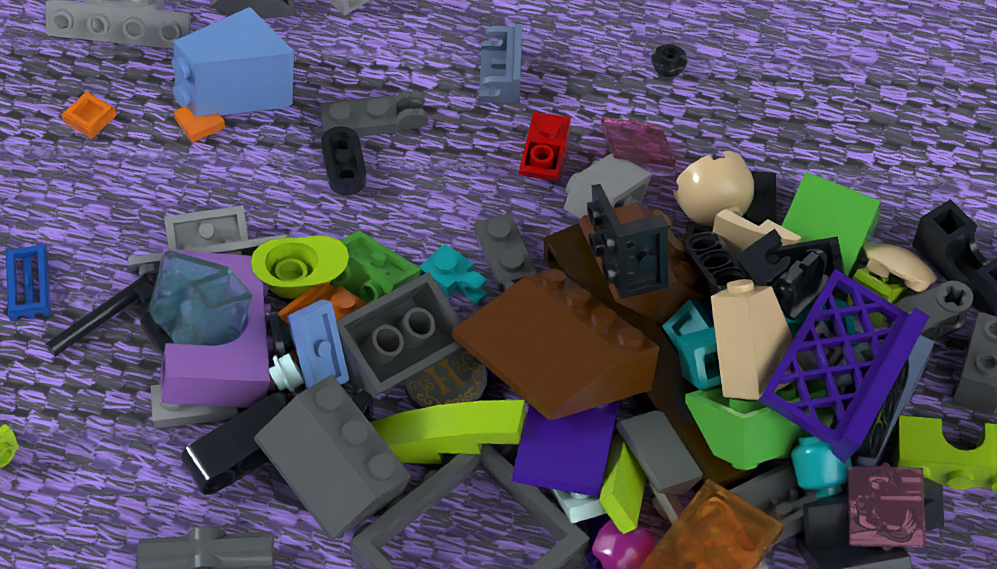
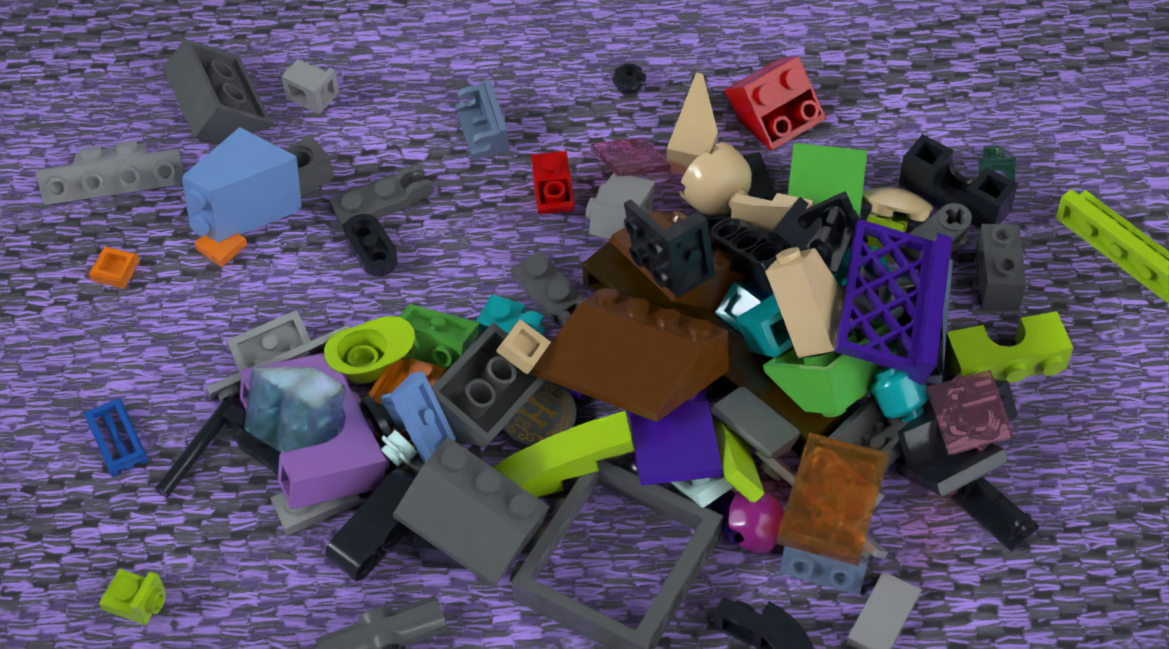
camera: 15 degrees left, 0 degrees up
none -> dark grey brick [284,135,334,196]
none -> tan plate [496,319,551,374]
none -> tan slope [666,72,719,175]
none -> red slope [724,56,827,151]

